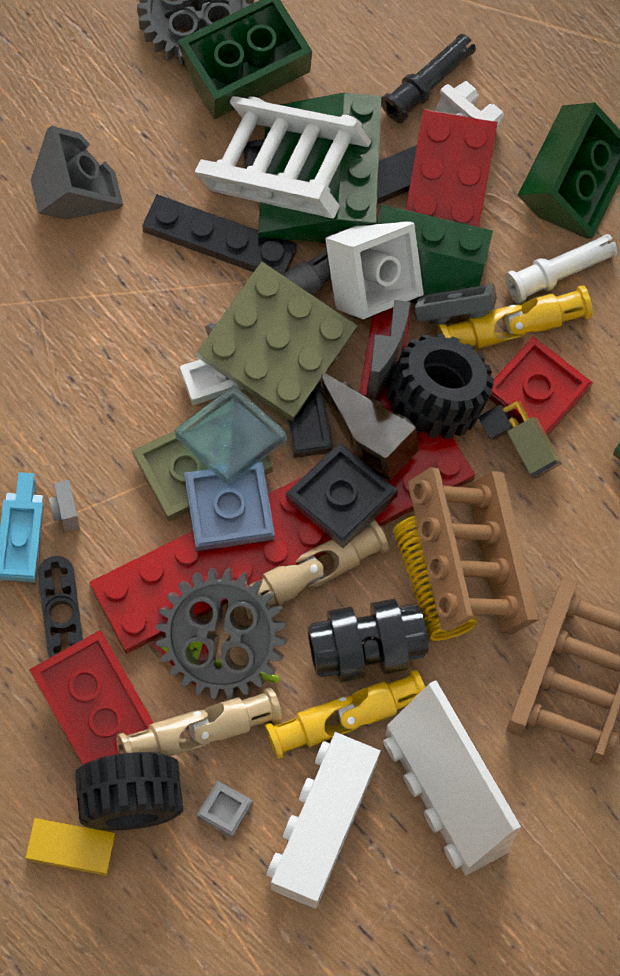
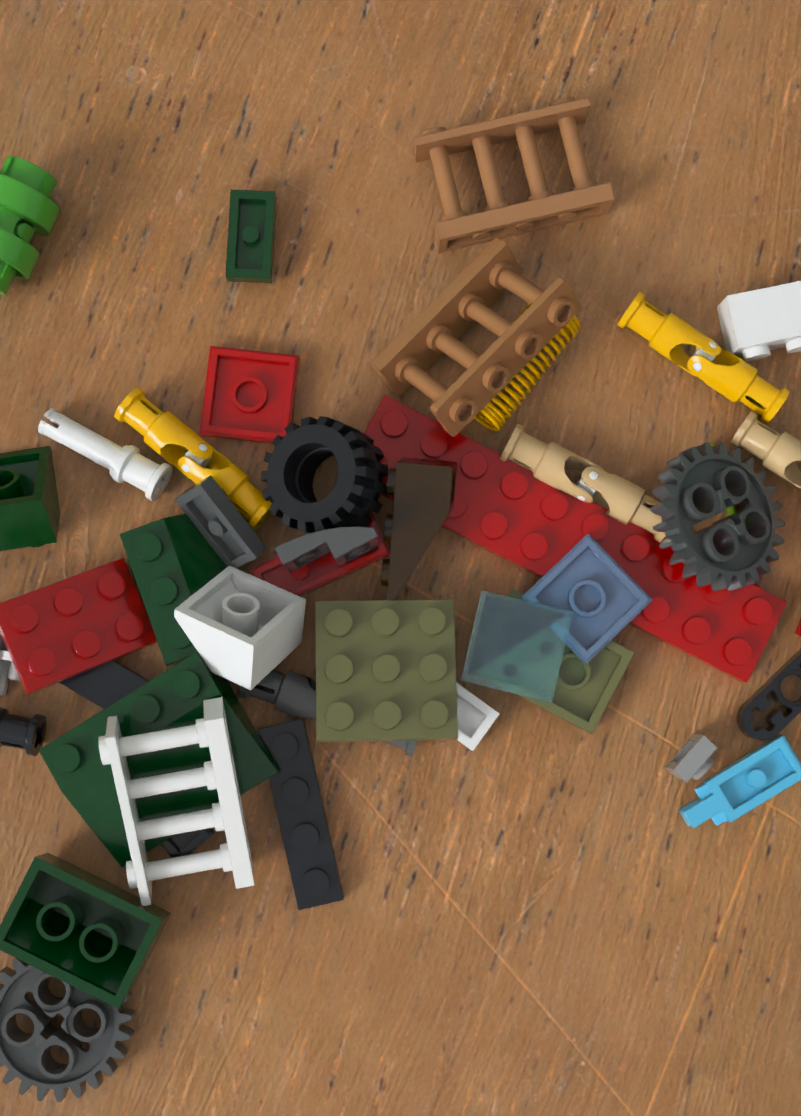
camera: 120 degrees left, 15 degrees up
dark grey slope [31,126,123,220] -> none
black tile [285,442,398,548] -> none
black tile [287,381,333,458] -> none
black piece [307,598,428,683] -> none
white slope [383,680,521,876] -> none
piece [479,401,562,478] -> none

